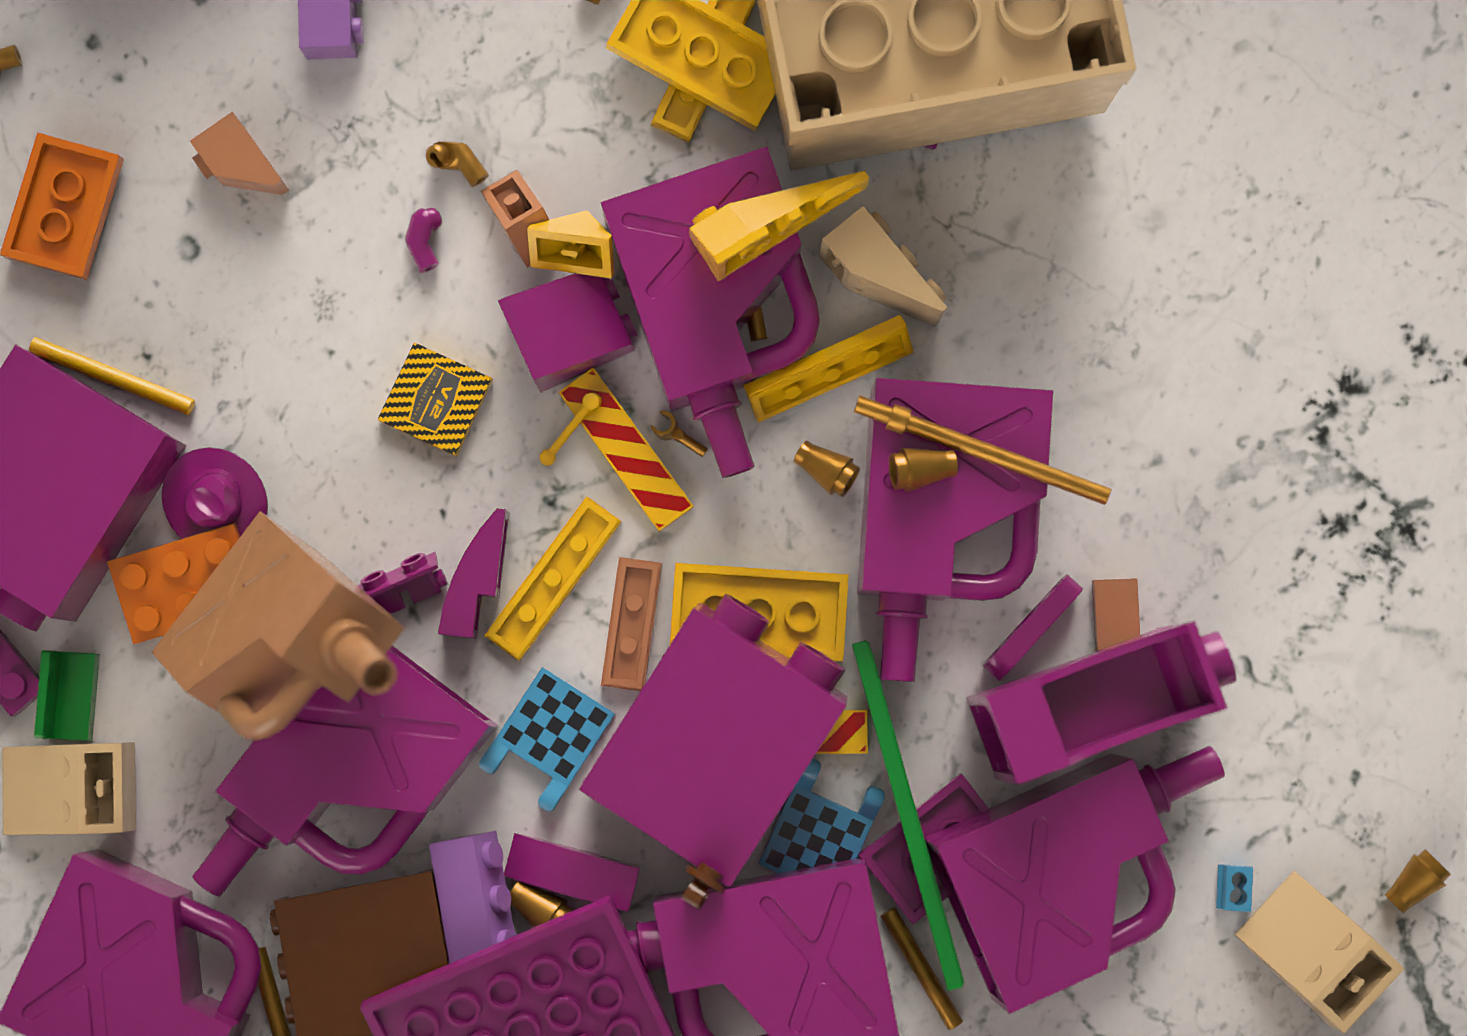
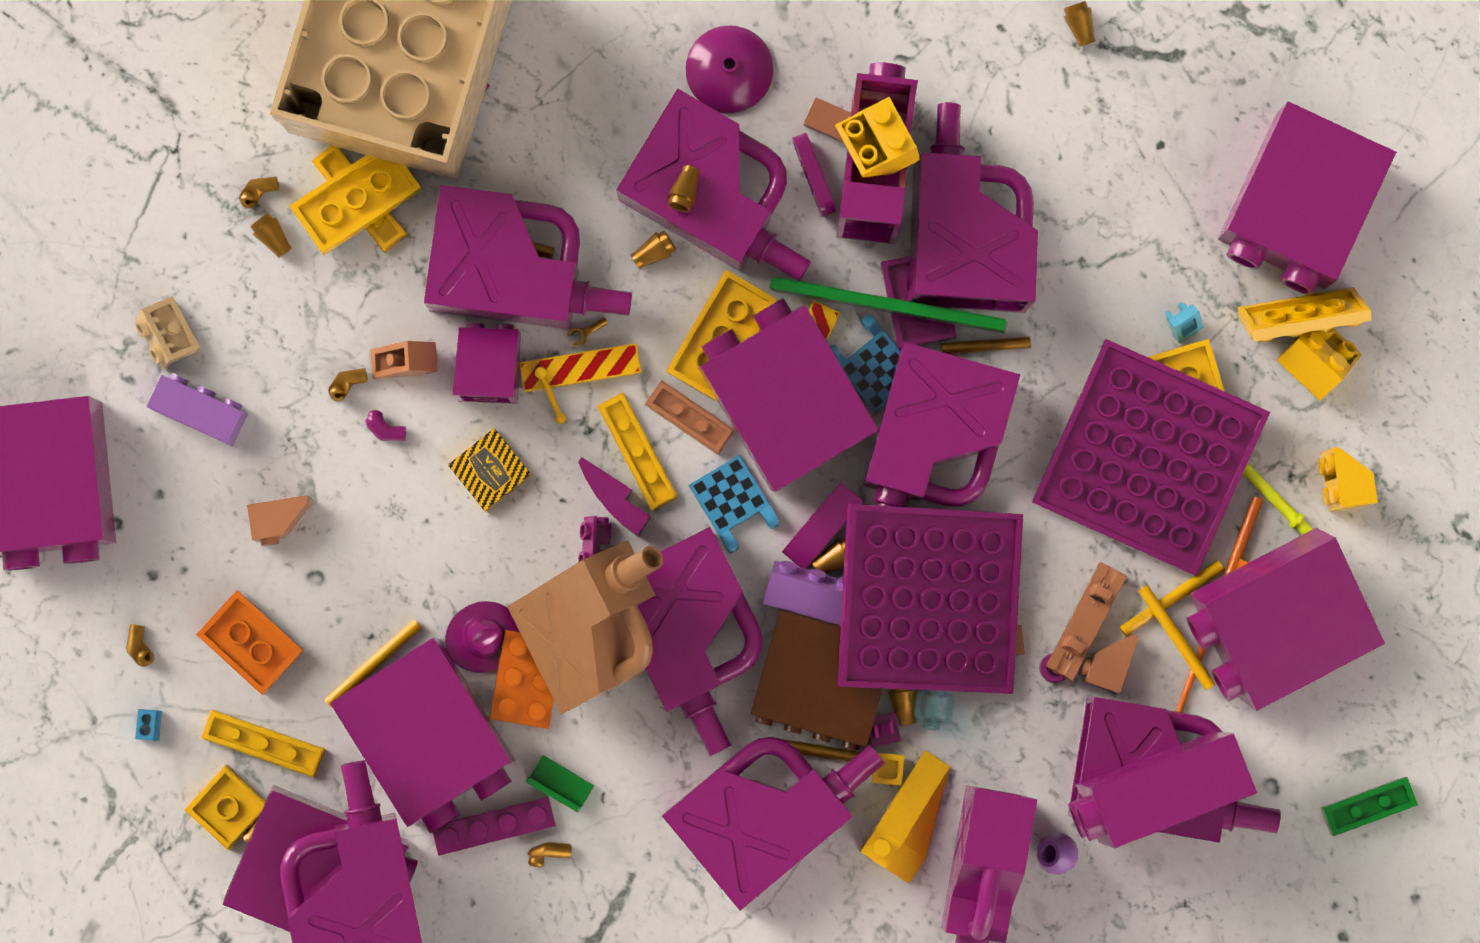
camera: 60 degrees left, 0 degrees up
tan slope [2,742,136,835] -> none
yellow slope [527,211,615,278] -> none
reddish brown plate [682,862,727,910] -> none
yellow wedge [689,170,870,281] -> none
yellow tile [743,315,914,423] -> none
tan slope [819,206,947,326] -> none
pearl gold bar [853,395,1111,505] -> none
dark azure piece [1216,864,1253,912] -> none
tan slope [1234,871,1405,1034] -> none
none -> magenta dish [685,25,773,113]
none -> yellow slope [835,97,920,177]

